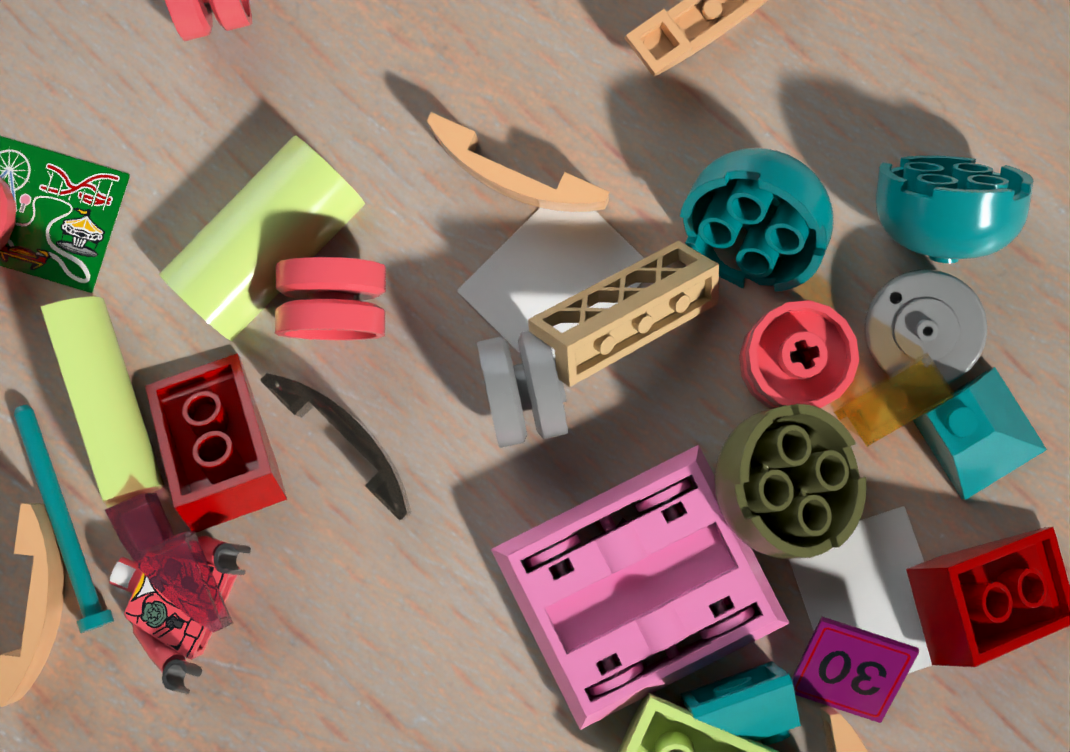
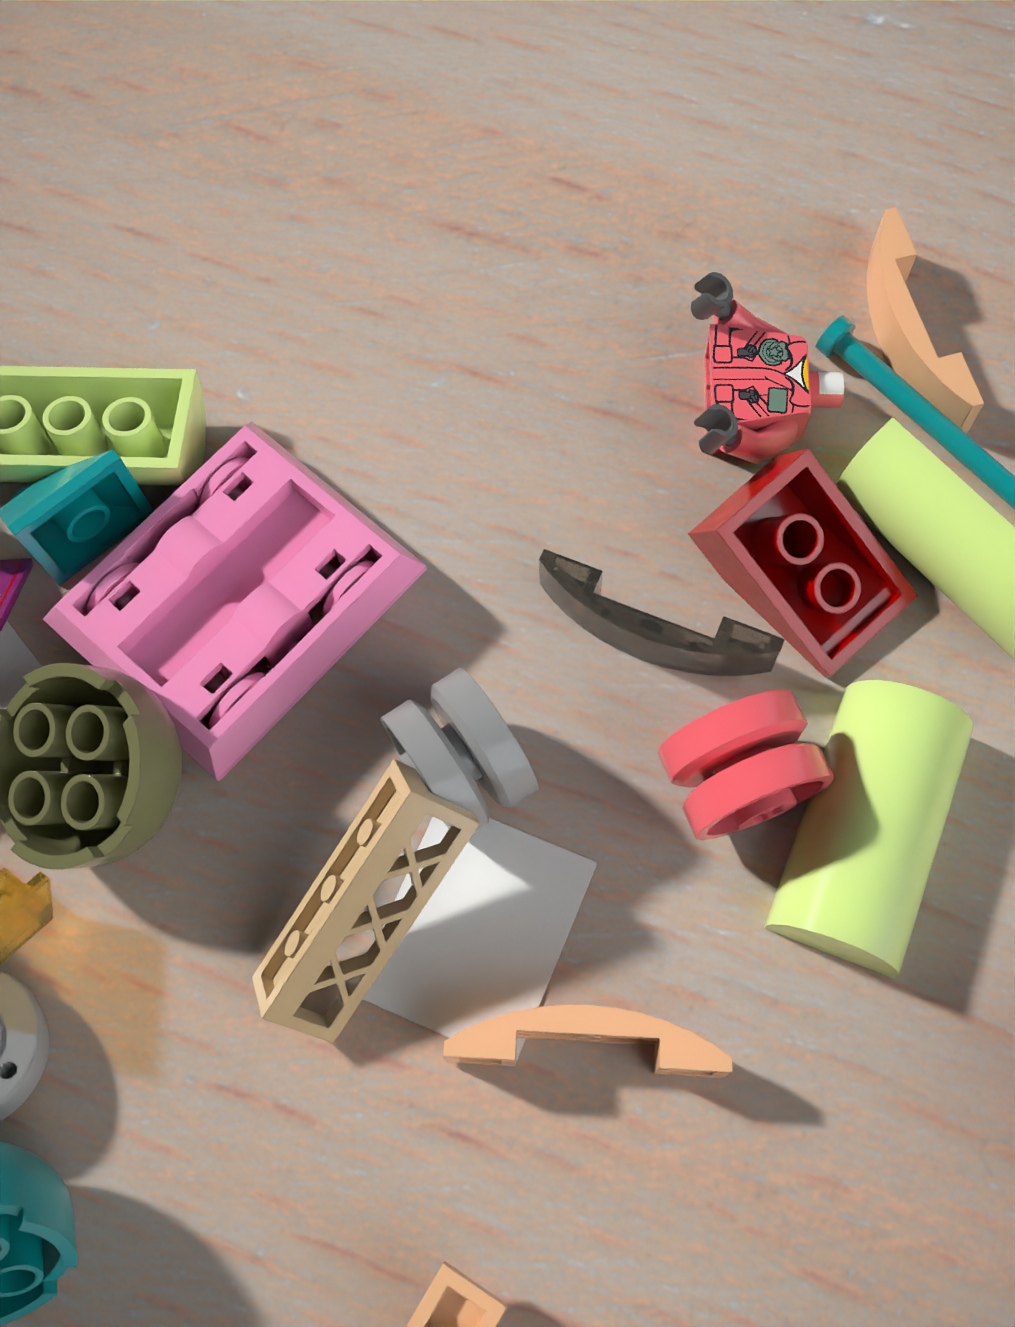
camera: 165 degrees right, 15 degrees down
clear pink slope [105,493,233,632] -> none
teal cylinder [680,148,834,292] -> none
coral wheel [739,300,859,409] -> none

